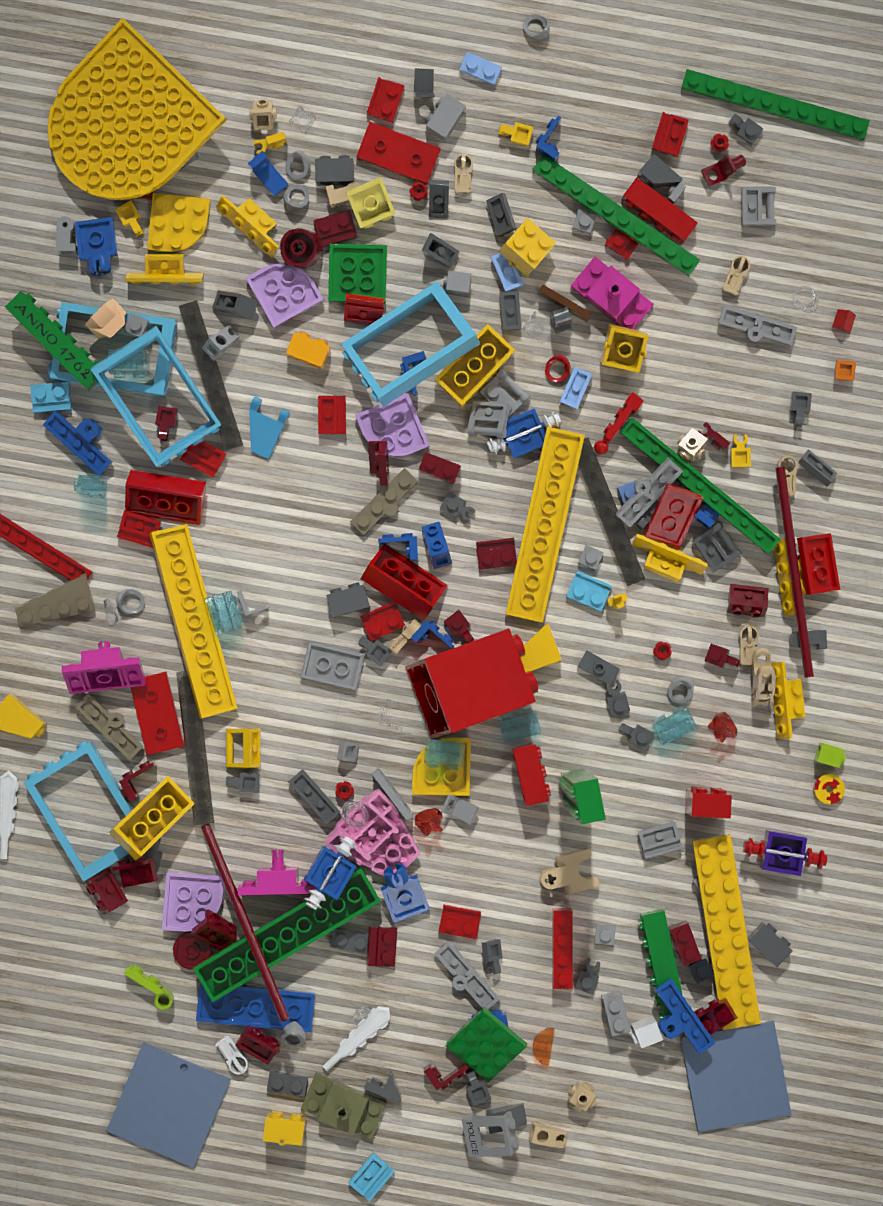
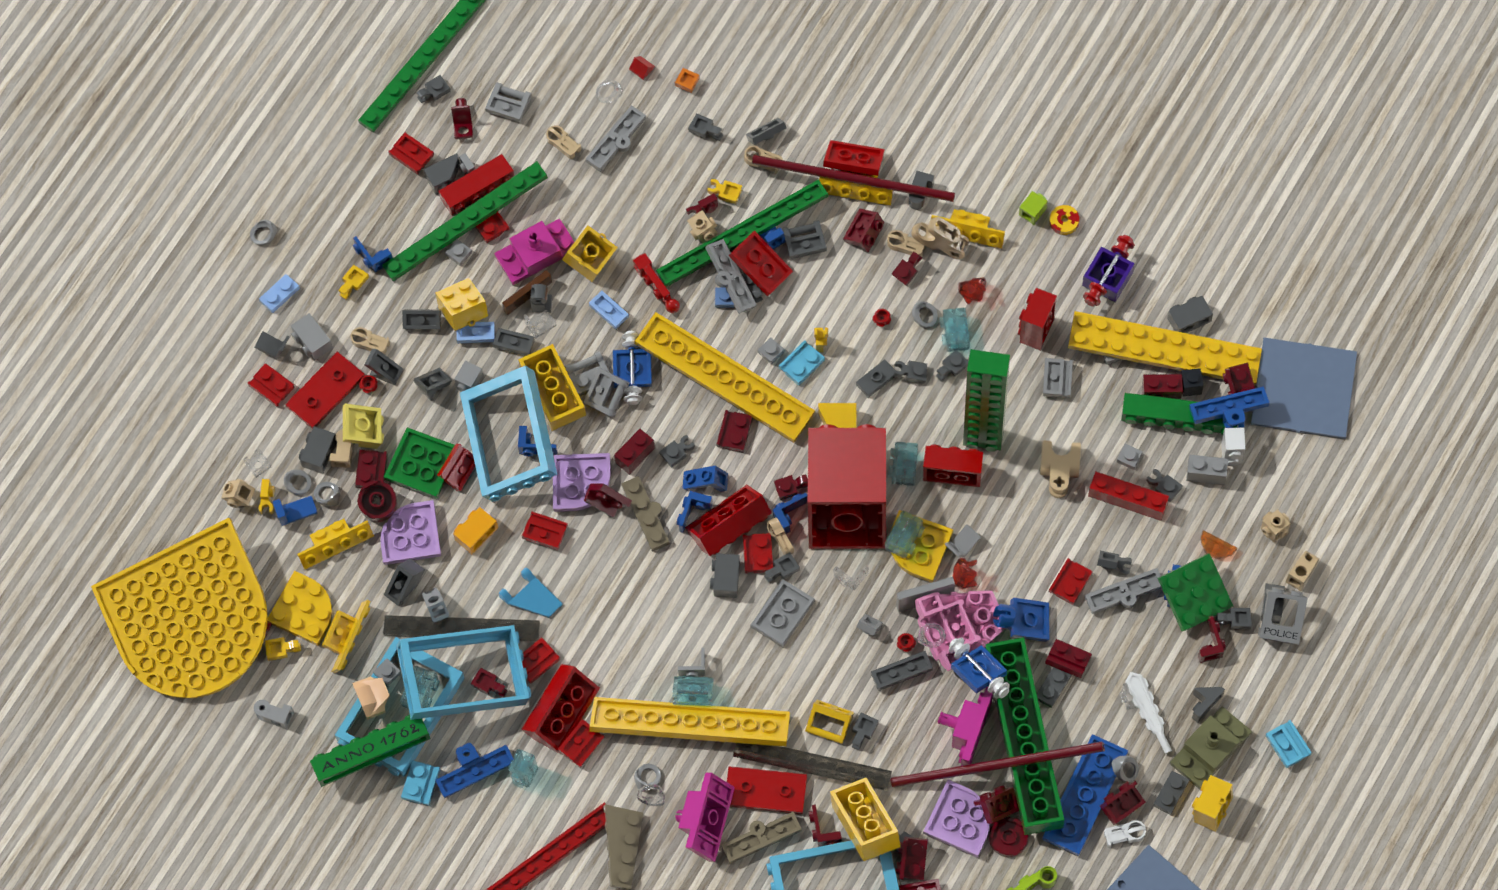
camera: 65 degrees left, 20 degrees down
blue plate [75,217,118,276] -> none
red piece [545,355,571,383] -> none
clear smoke plate [578,437,645,586] -> none
yellow bracket [632,534,708,583] -> none
red plate [710,134,729,152] -> none

